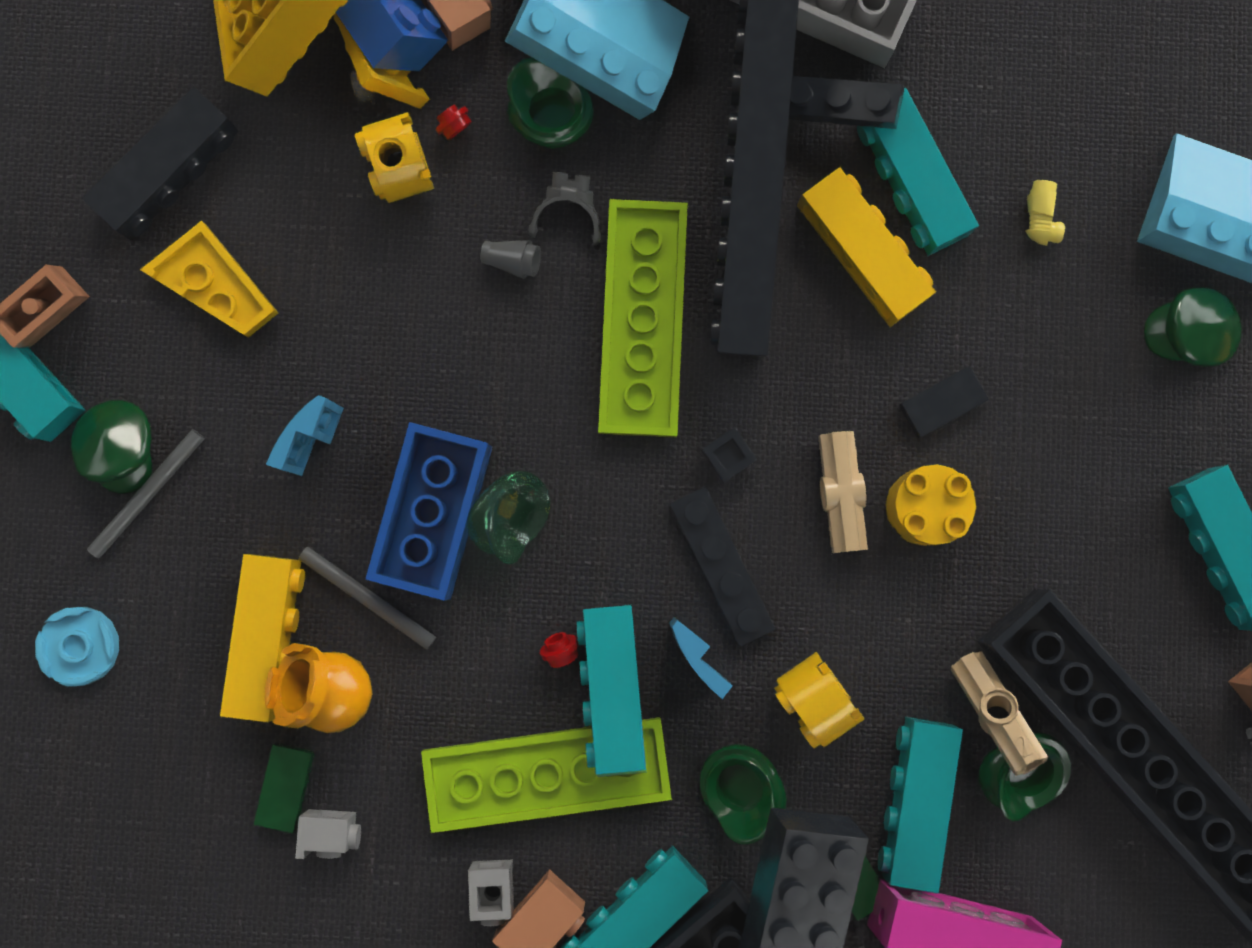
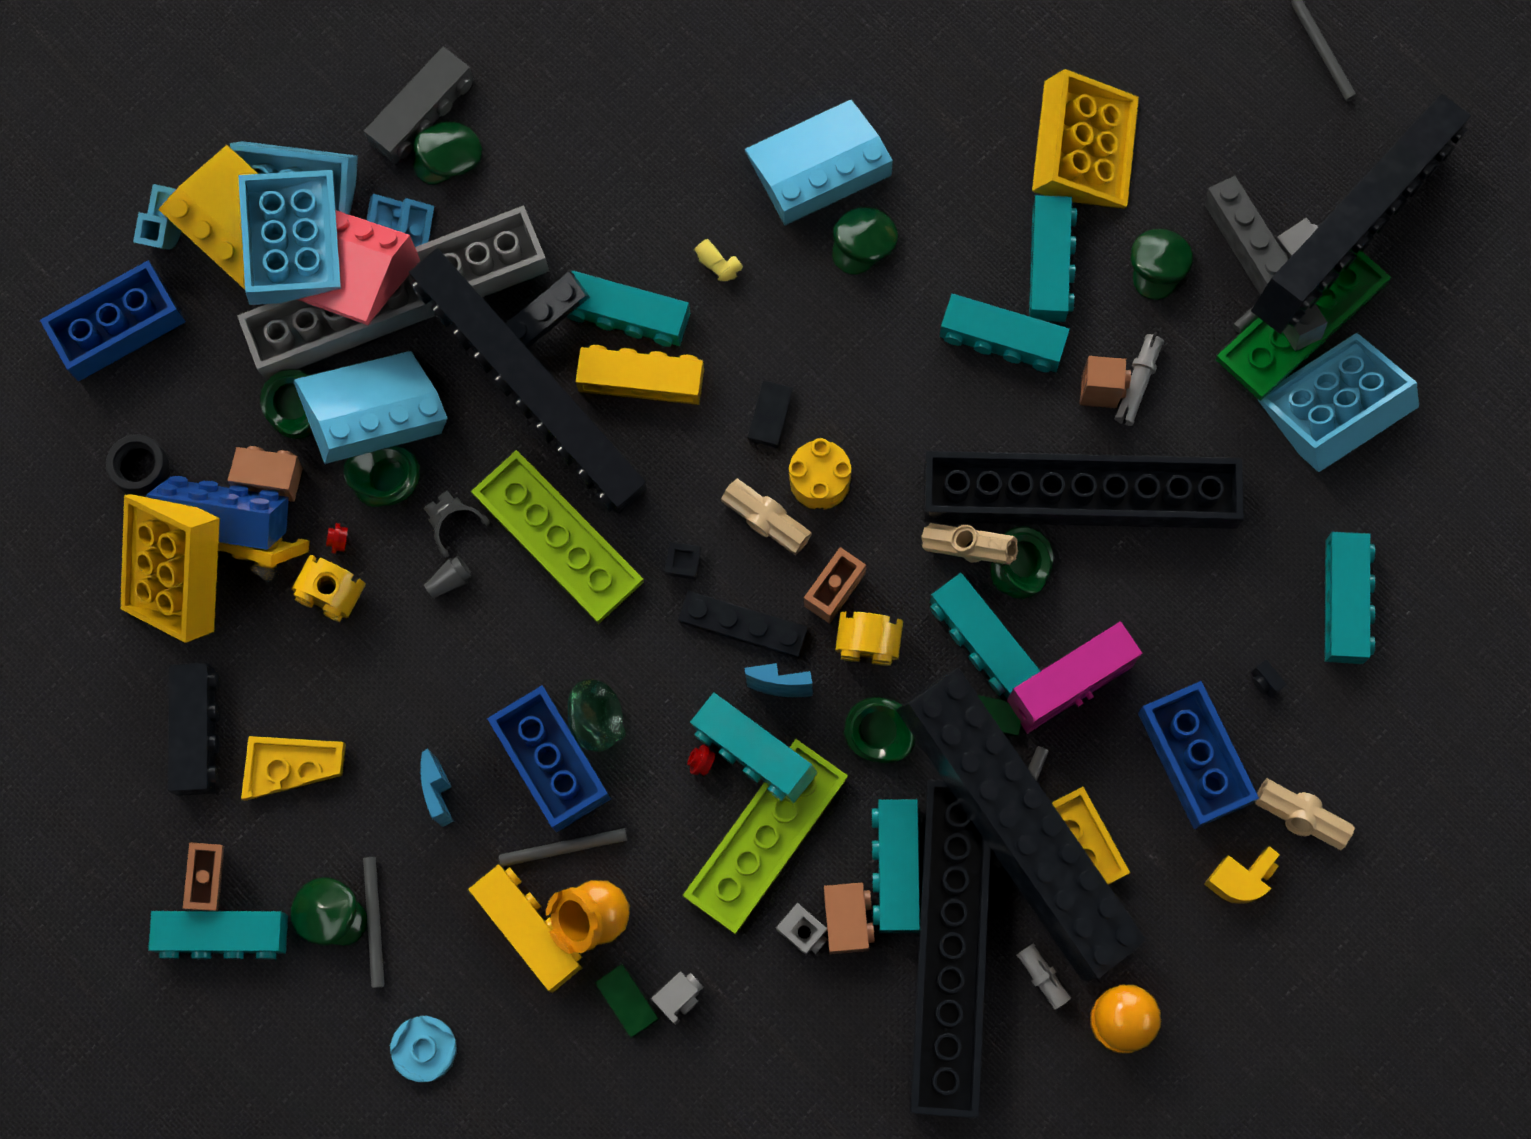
camera: 40 degrees left, 10 degrees down
none -> nougat brick [804,547,866,624]

